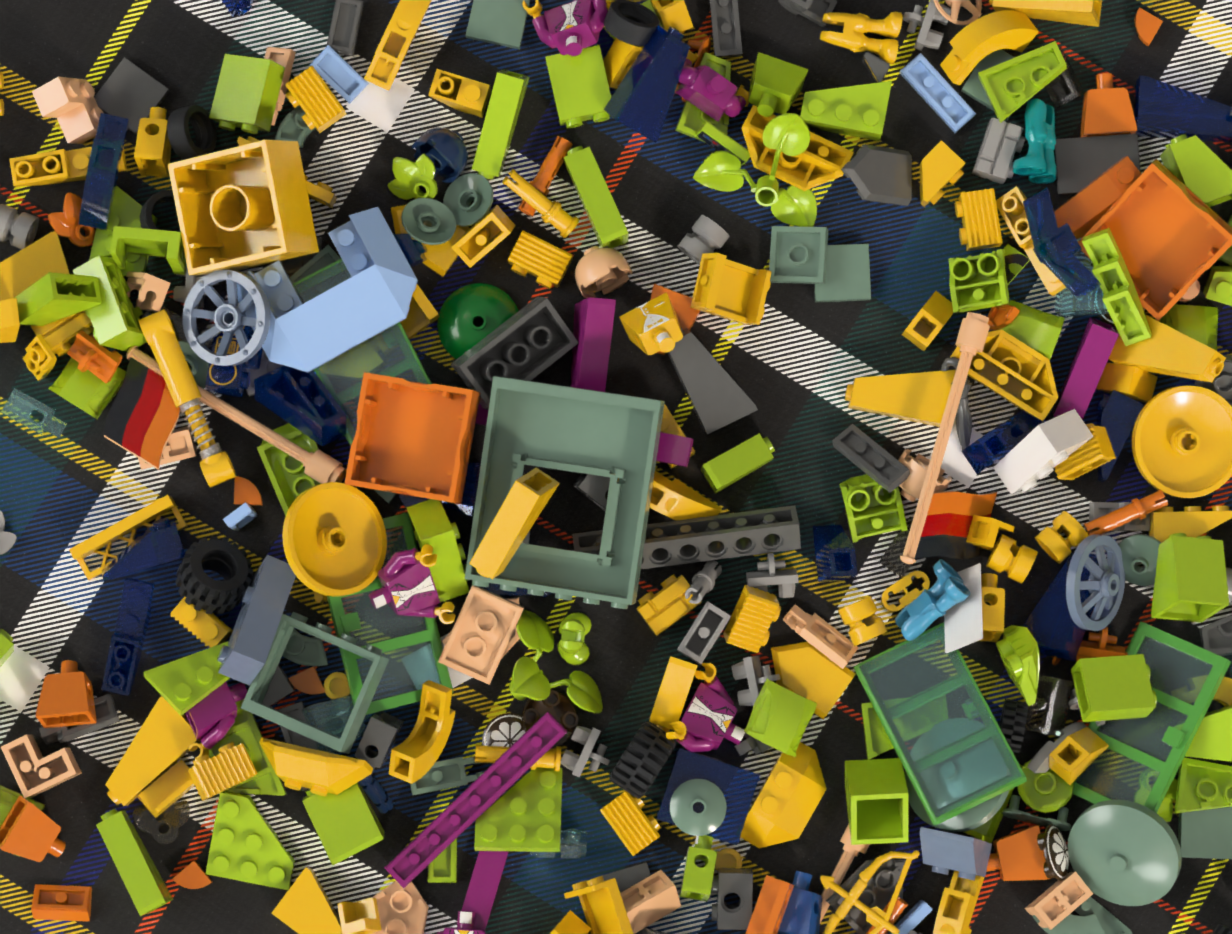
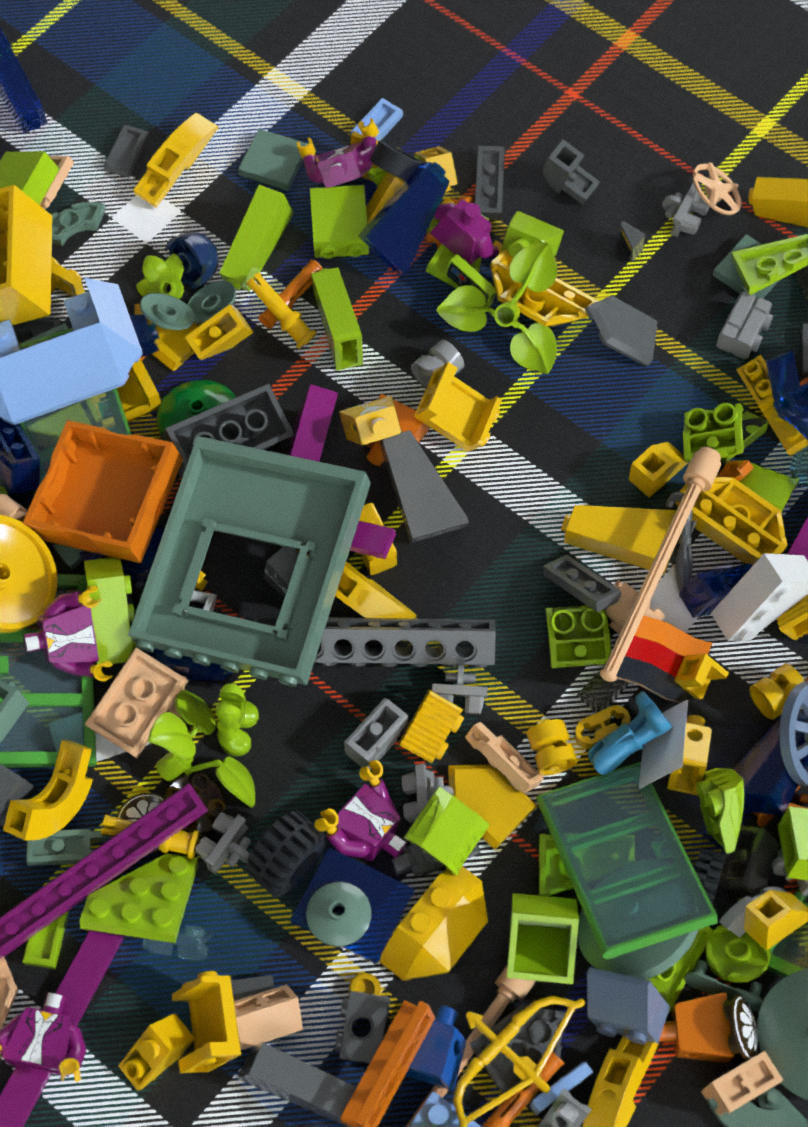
camera: 10 degrees right, 20 degrees down
yellow brick [285,66,347,134] -> none
light blue tile [310,45,369,104] -> none
yellow slope [428,69,491,118] -> none
yellow slope [469,468,559,579] -> none
yellow brick [508,230,573,289] -> none
light nougat cylinder [575,246,633,298] -> none
yellow brick [600,791,661,856] -> none
yellow brick [637,574,702,636] -> none
yellow slope [649,656,698,733] -> none
lime torso [679,834,717,902] -> none
light grey pin [685,560,722,604] -> none
lime slope [701,433,775,494] -> none
sand green tile [769,226,828,284] -> none
lime wedge [800,81,892,141] -> none
slope [813,525,858,582] -> none
sand green tile [814,244,871,302] -> none
yellow piece [820,12,903,64] -> none
light blue tile [899,53,976,133] -> none
yellow slope [919,140,965,207] -> none
yellow arch [940,10,1039,85] -> none
yellow brick [955,188,1002,251] -> none
yellow wheel [986,534,1038,584] -> none
teal piece [1013,98,1057,184] -> none

